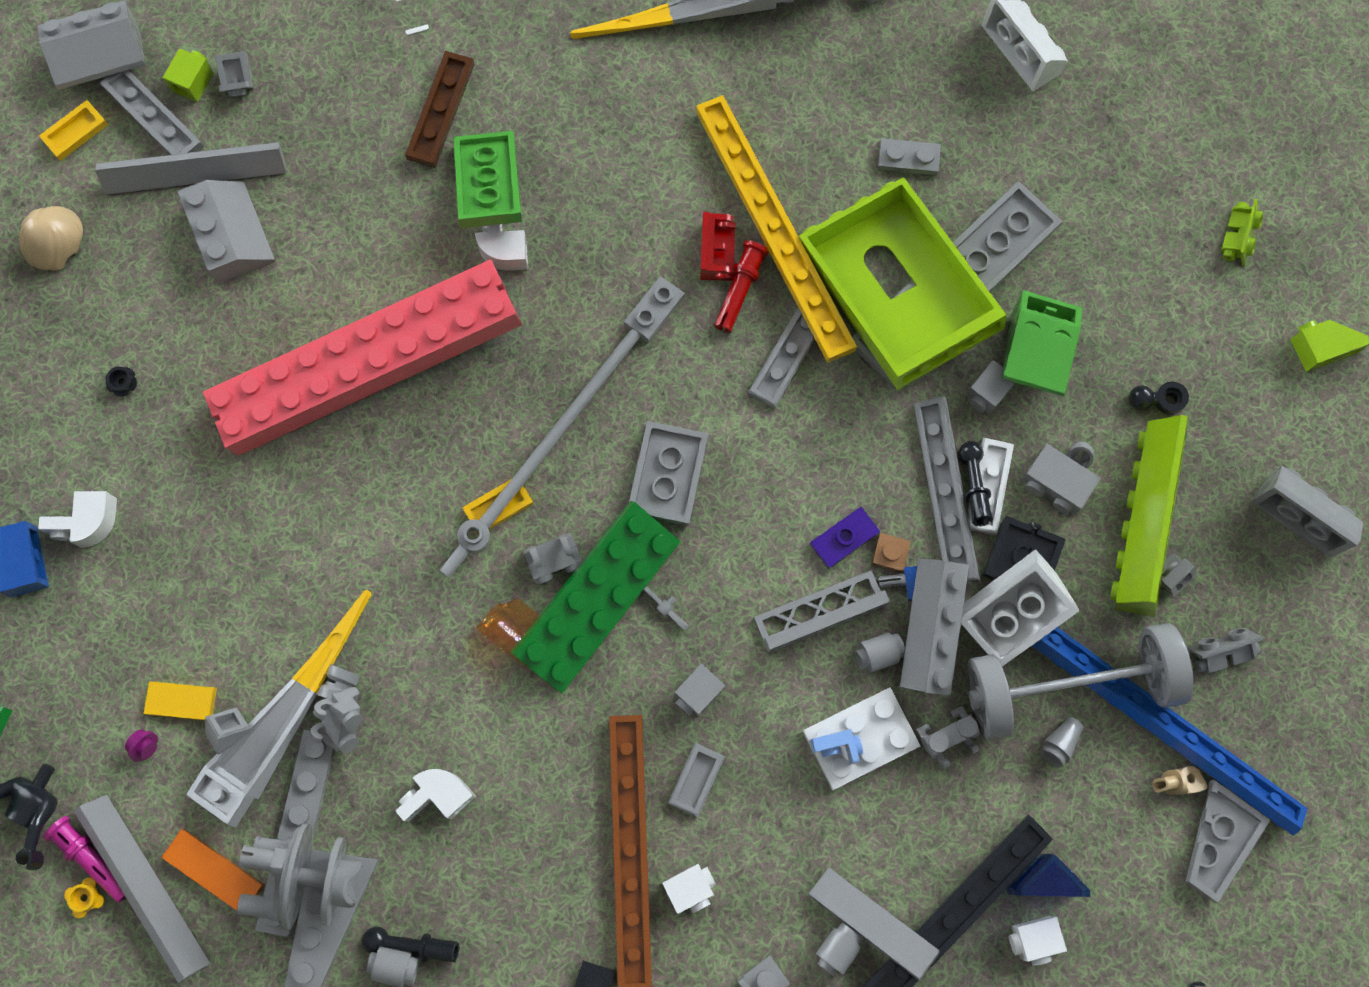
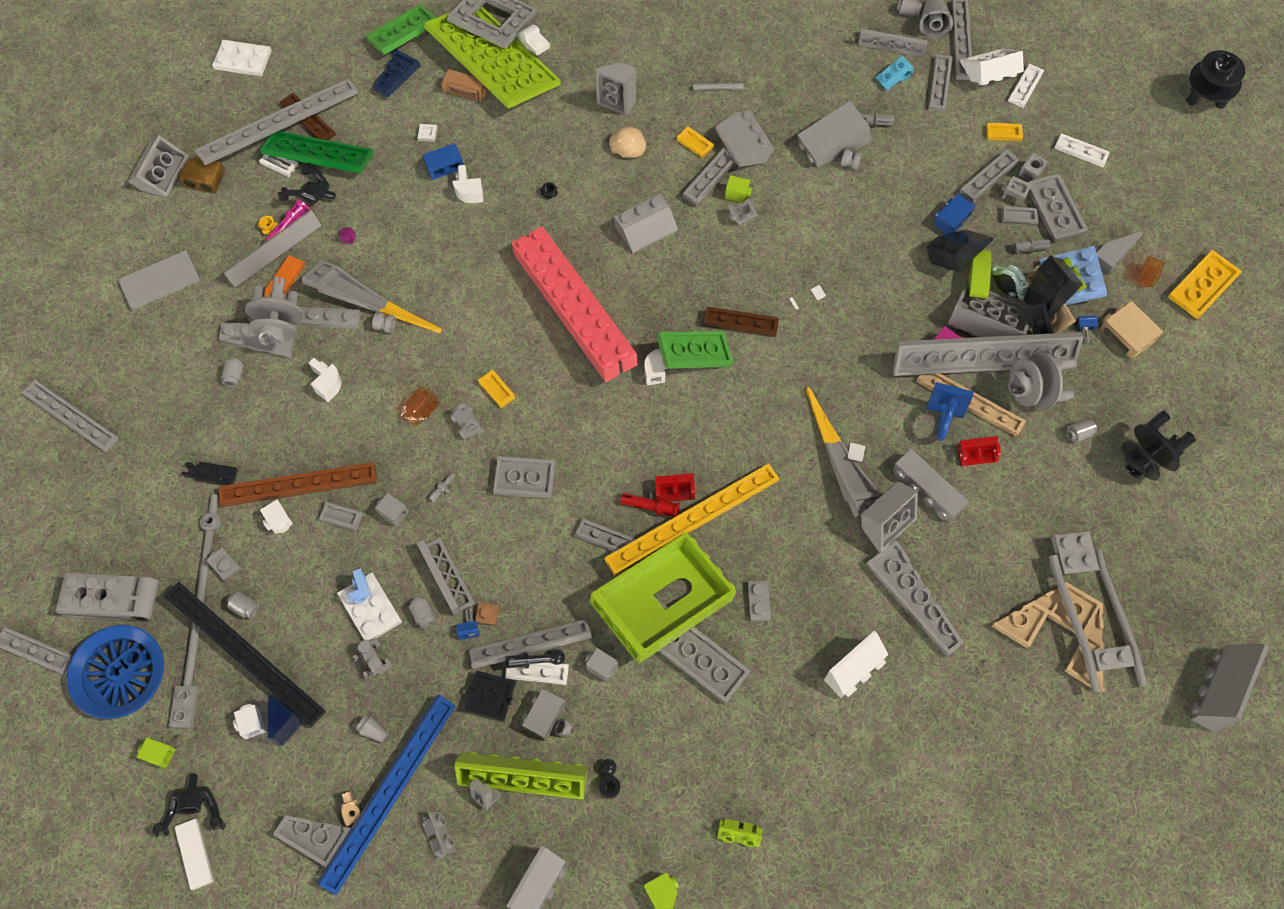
camera: 85 degrees right, 10 degrees down
light grey tile [95,142,287,195] -> none
yellow tile [143,681,217,720] -> none
light grey slope [205,707,250,754] -> none
light grey piece [310,687,363,754] -> none
black pin [362,926,459,963] -> none
light grey bar [439,276,685,578] -> none
green plate [510,501,681,694] -> none
light grey tile [809,867,940,981] -> none
dark purple plate [810,506,880,569] -> none
light grey brick [900,558,969,695] -> none
white slope [961,550,1079,666] -> none
light grey axle [967,623,1193,740] -> none
bright green slope [1002,290,1082,397] -> none

